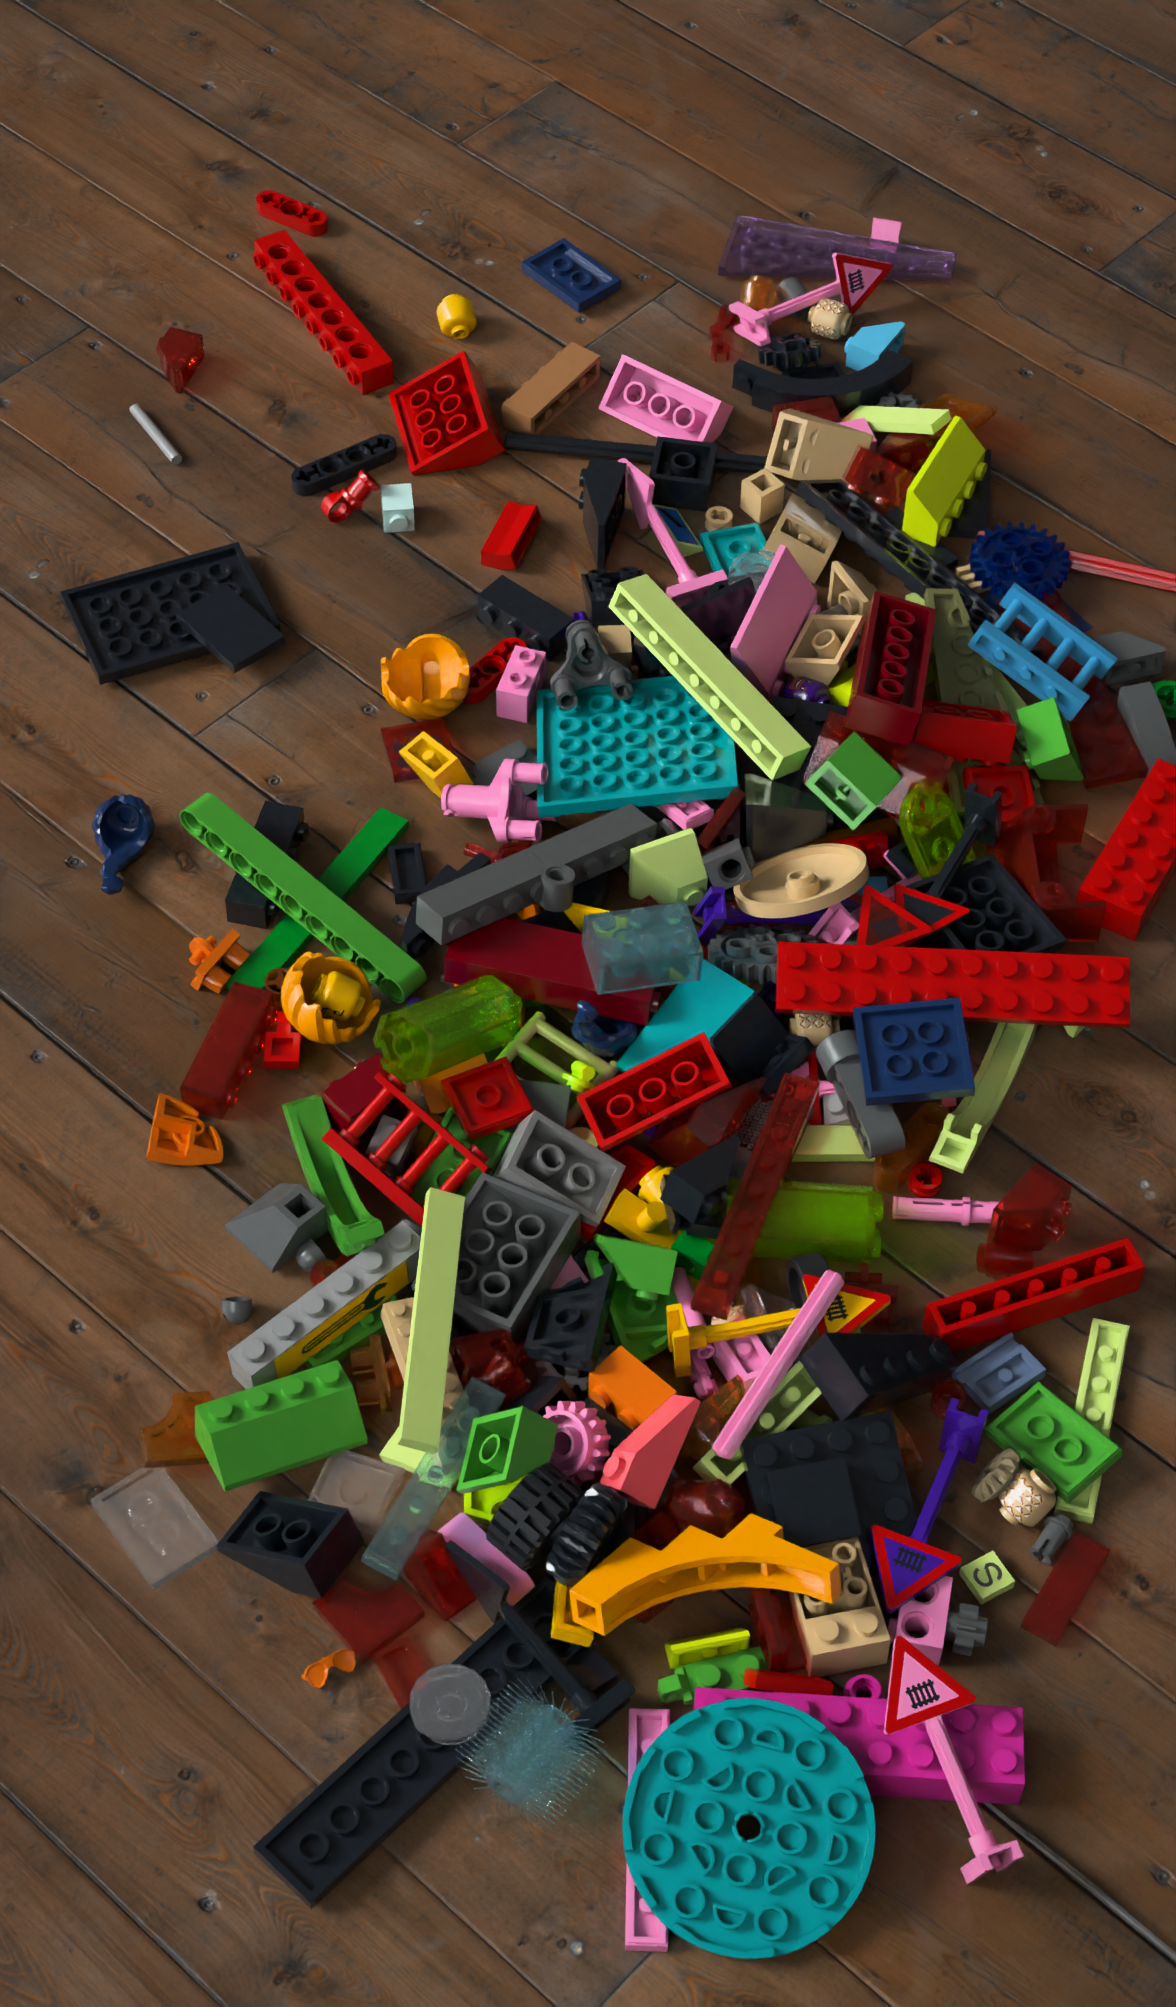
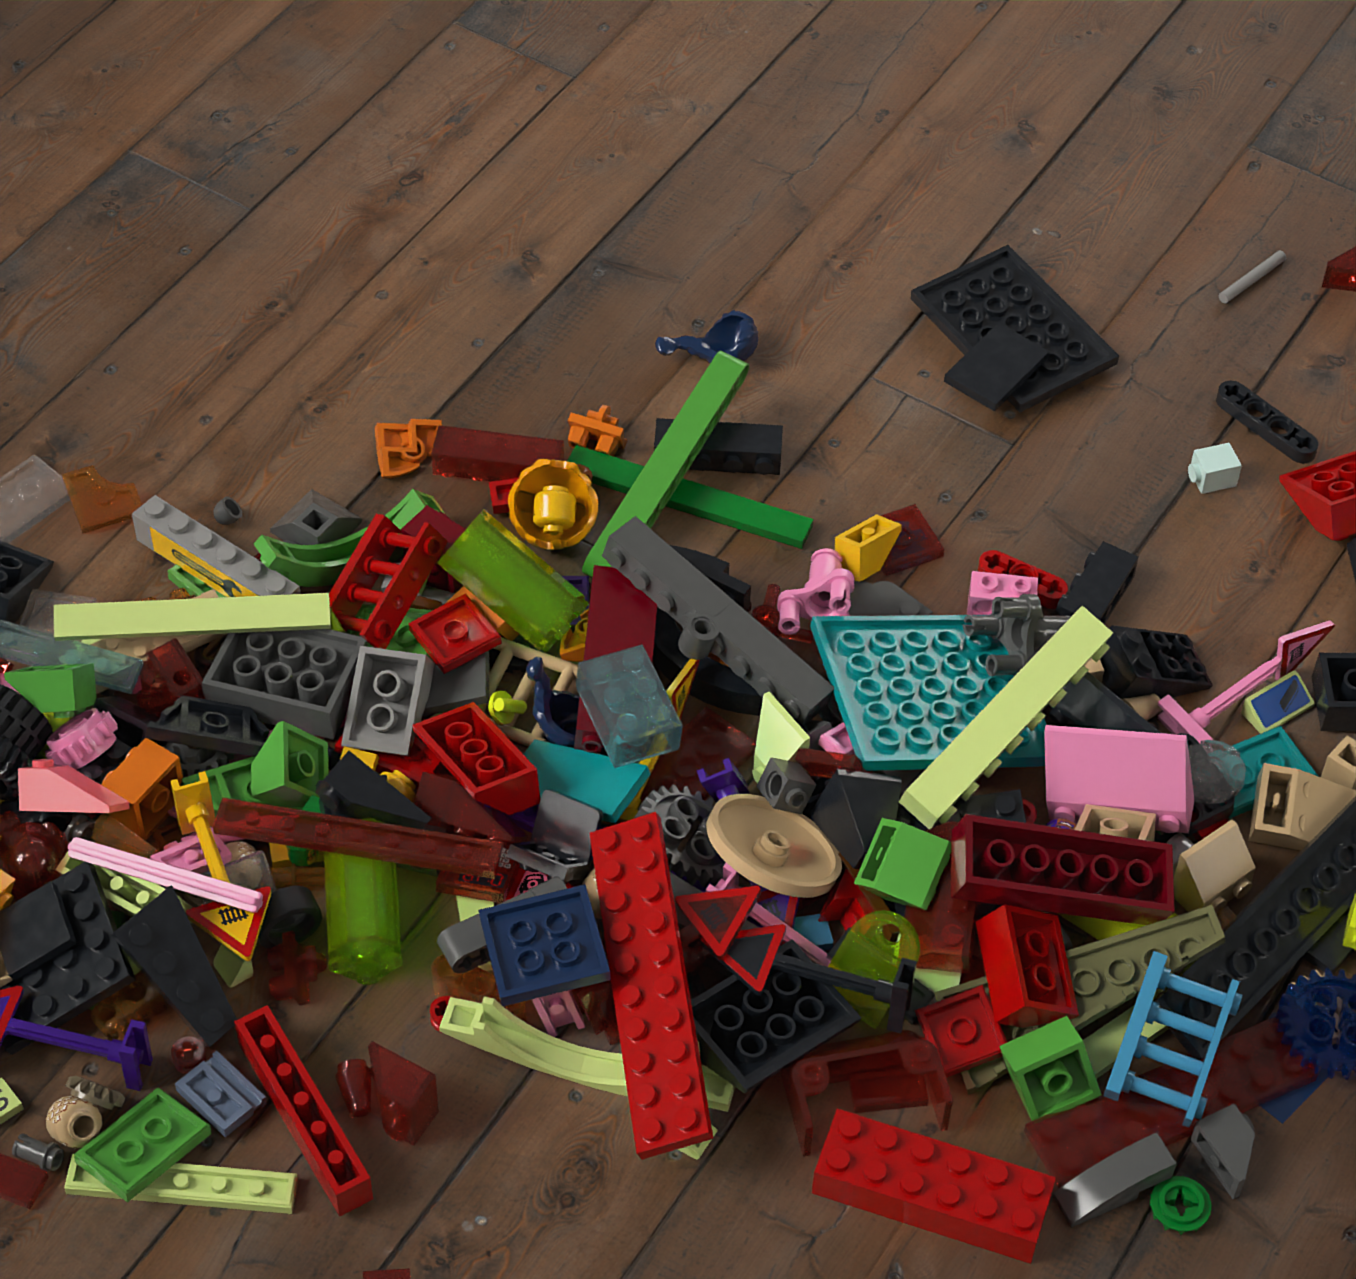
camera: 80 degrees right, 0 degrees up
bright green slope [195,1360,368,1492] -> none
red connector [321,469,381,523] -> none
light orange piece [381,634,470,720] -> none
black tile [387,843,427,905] -> none
red piece [481,501,543,570] -> none
black slope [579,457,627,569] -> none
tan bush [705,506,733,532] -> none
bright pink pin [892,1196,1003,1226] -> none

